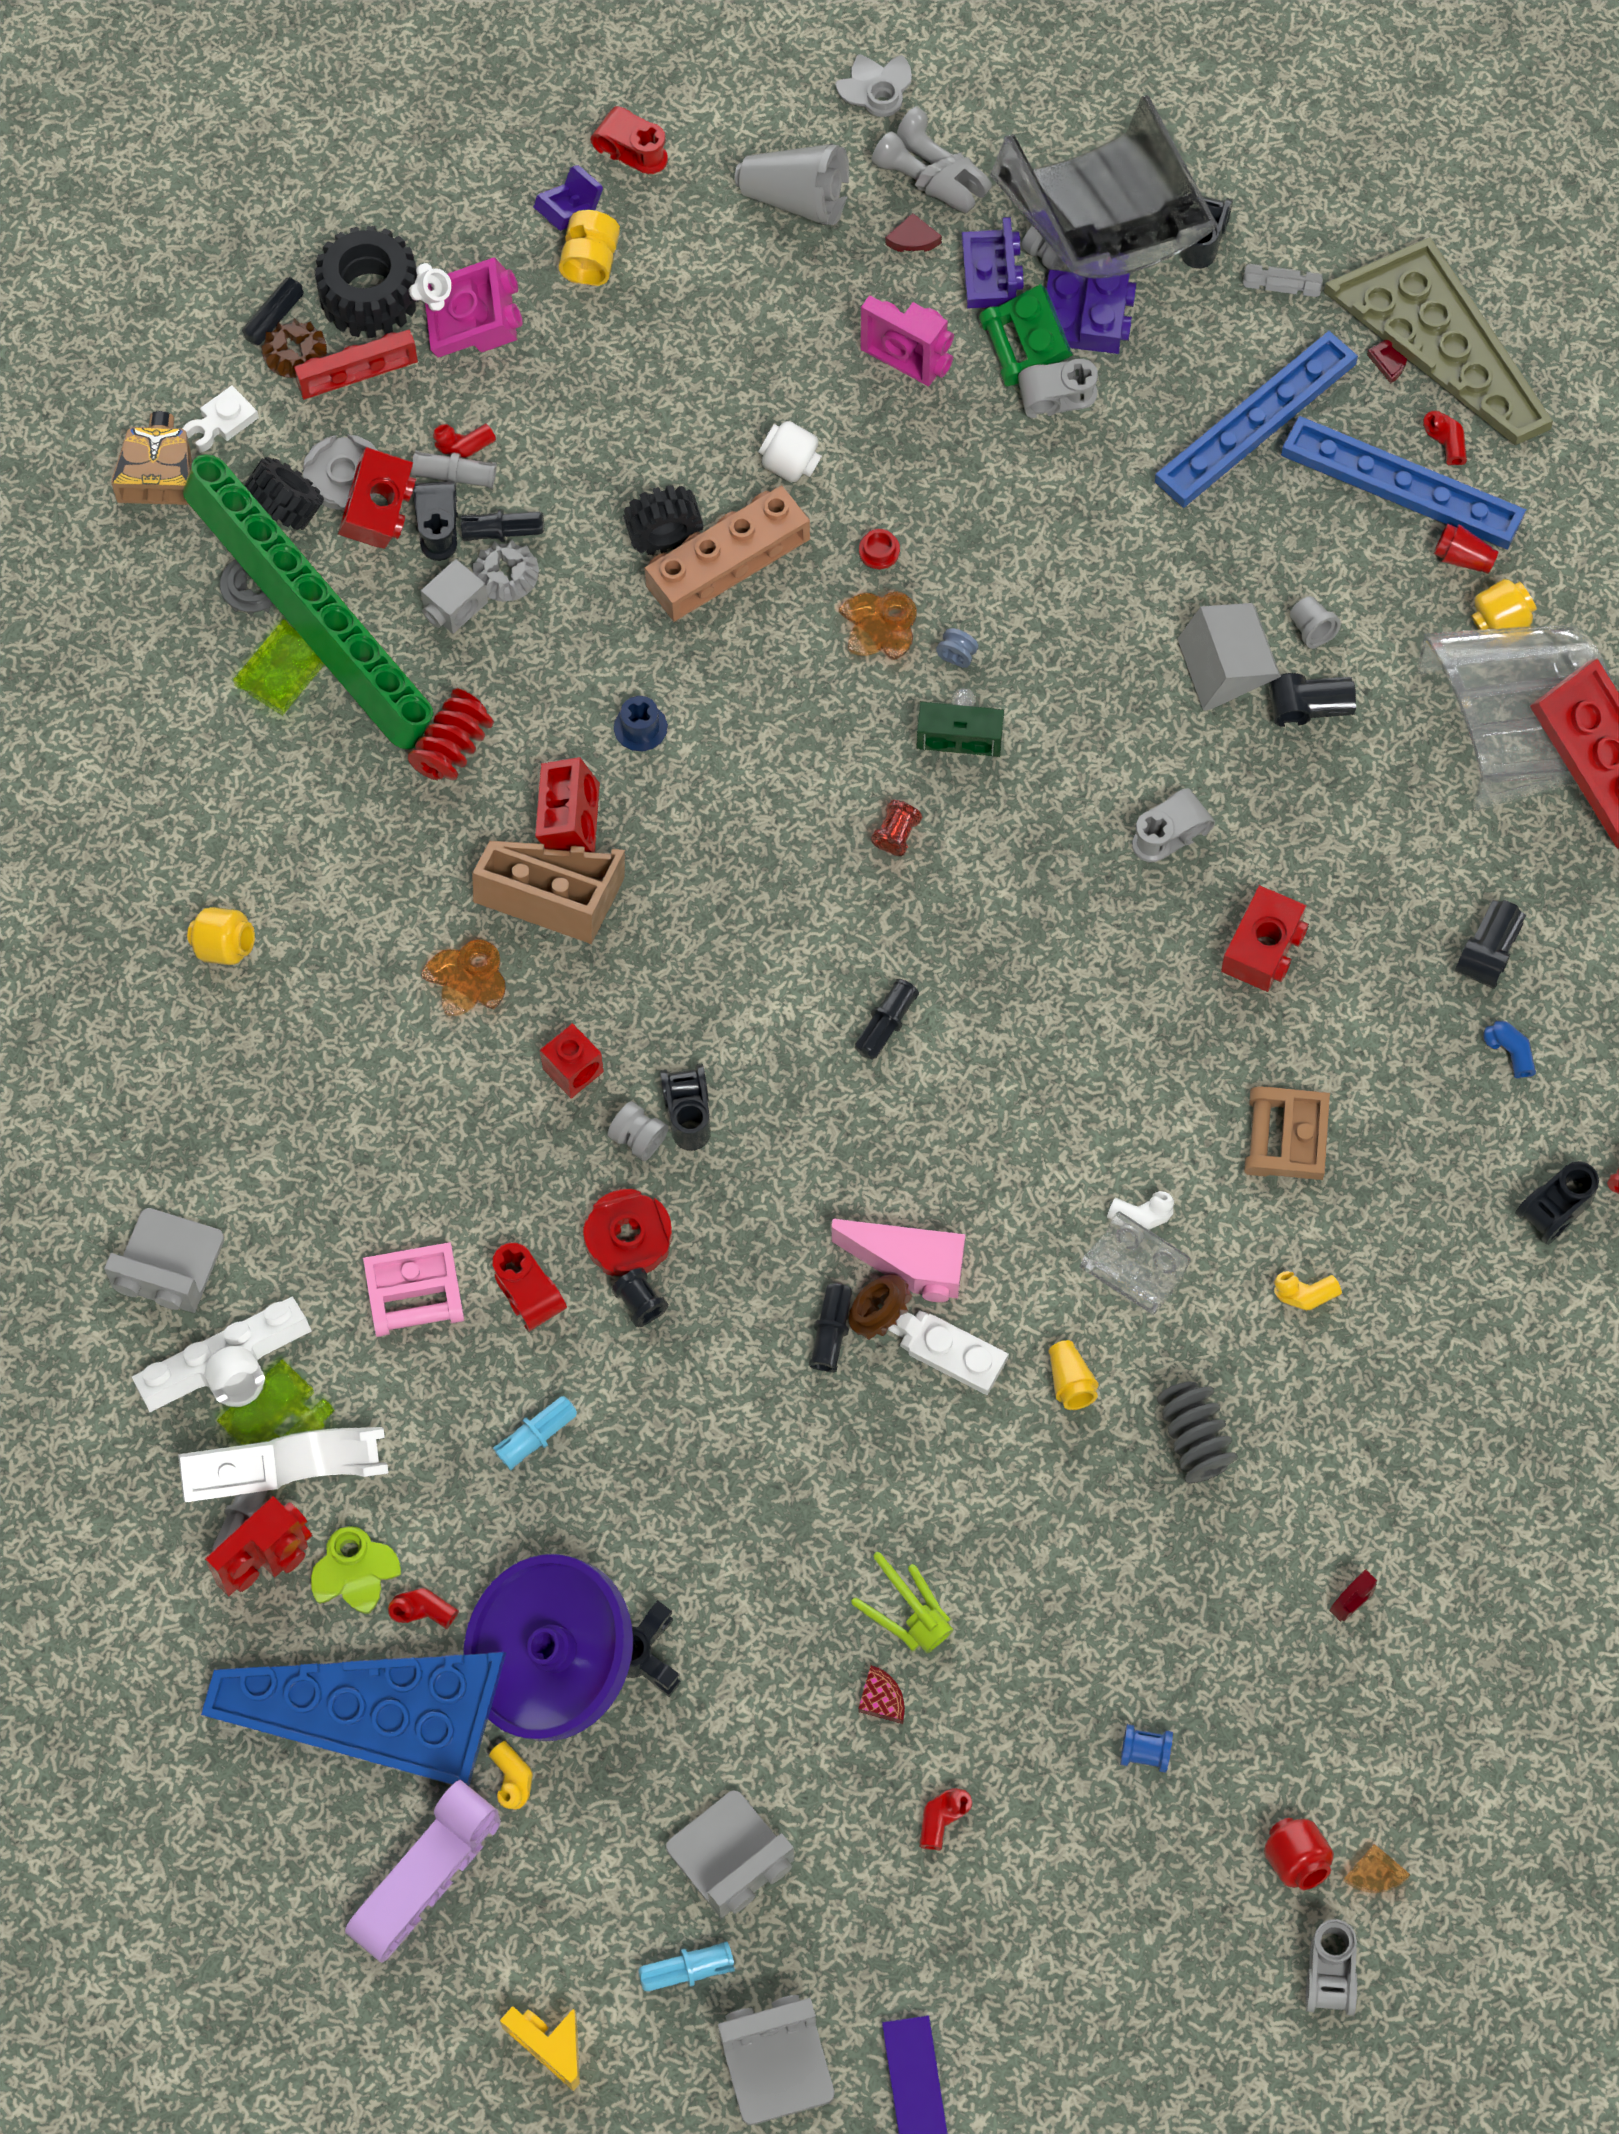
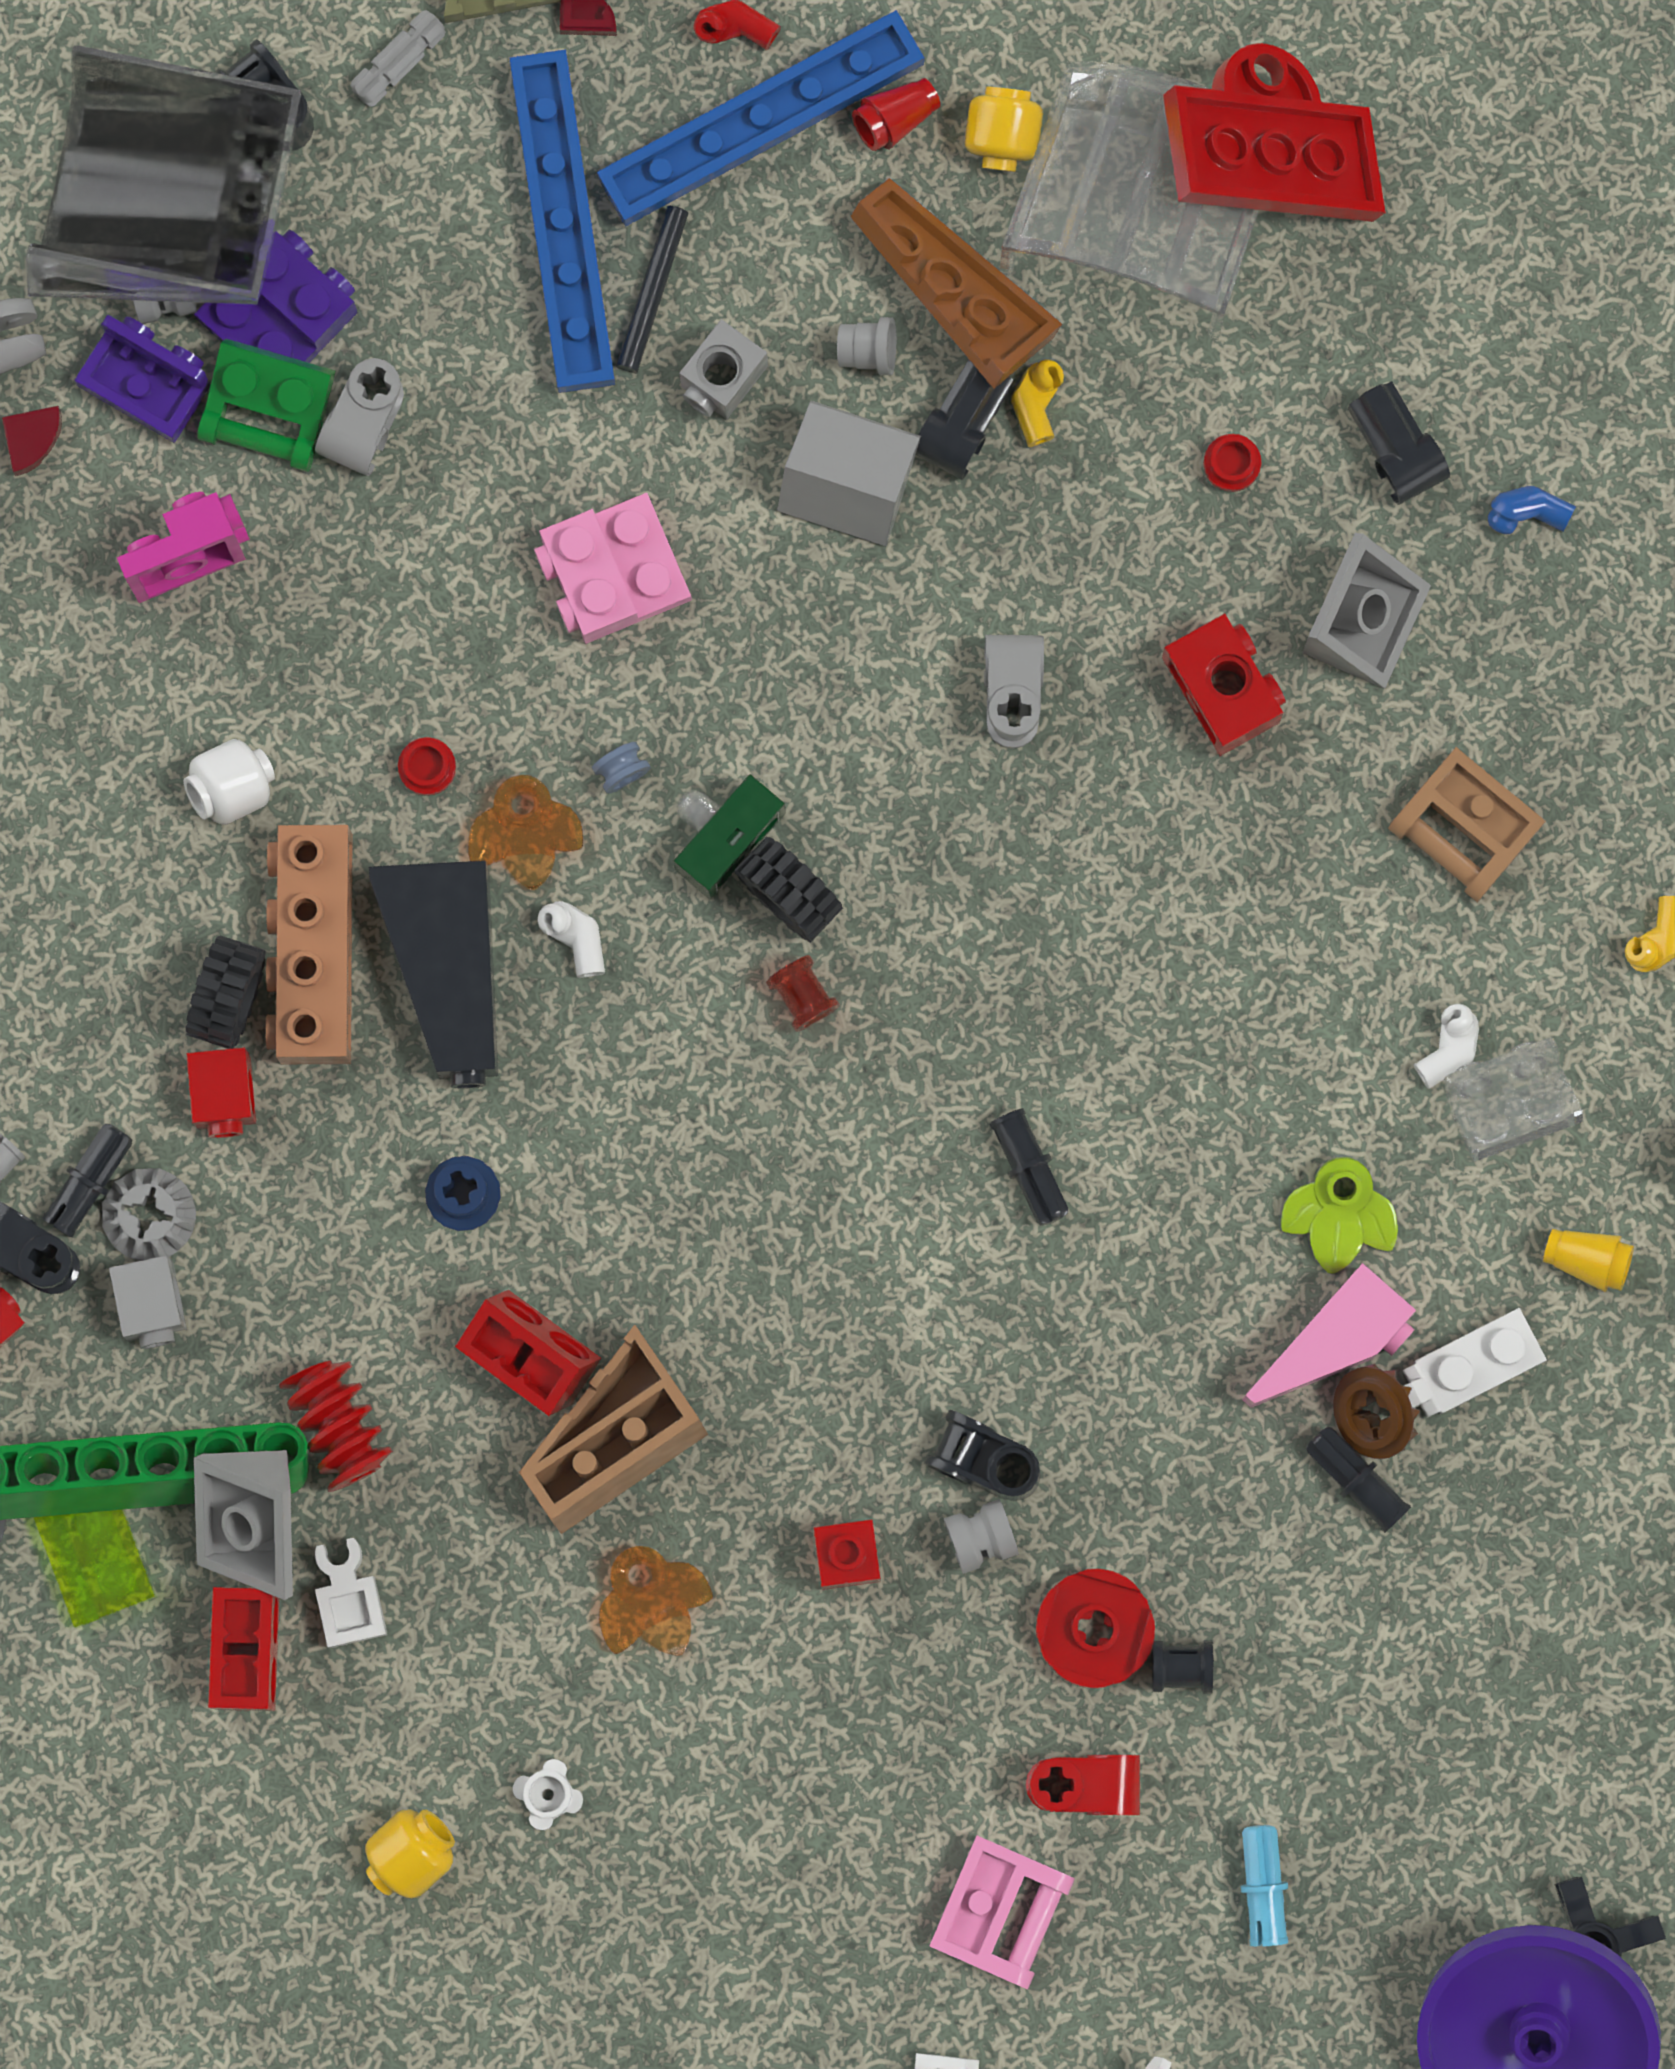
camera: 55 degrees left, 15 degrees up
none -> red brick [186,1047,256,1138]
none -> light grey slope [194,1450,293,1600]
none -> red brick [208,1587,280,1711]
none -> white plate [315,1538,388,1648]
none -> black slope [369,860,499,1089]
none -> white plate [513,1759,583,1830]
none -> bright pink plate [534,493,692,644]
none -> white arm [538,901,605,978]
none -> black bar [616,205,689,374]
none -> light grey brick [679,319,768,420]
none -> black tyre [734,836,843,943]
none -> dark orange wing [851,178,1062,389]
none -> yellow arm [1011,359,1064,447]
none -> red plate [1203,434,1261,492]
none -> lime plate [1281,1157,1398,1274]
none -> light grey slope [1303,533,1431,688]

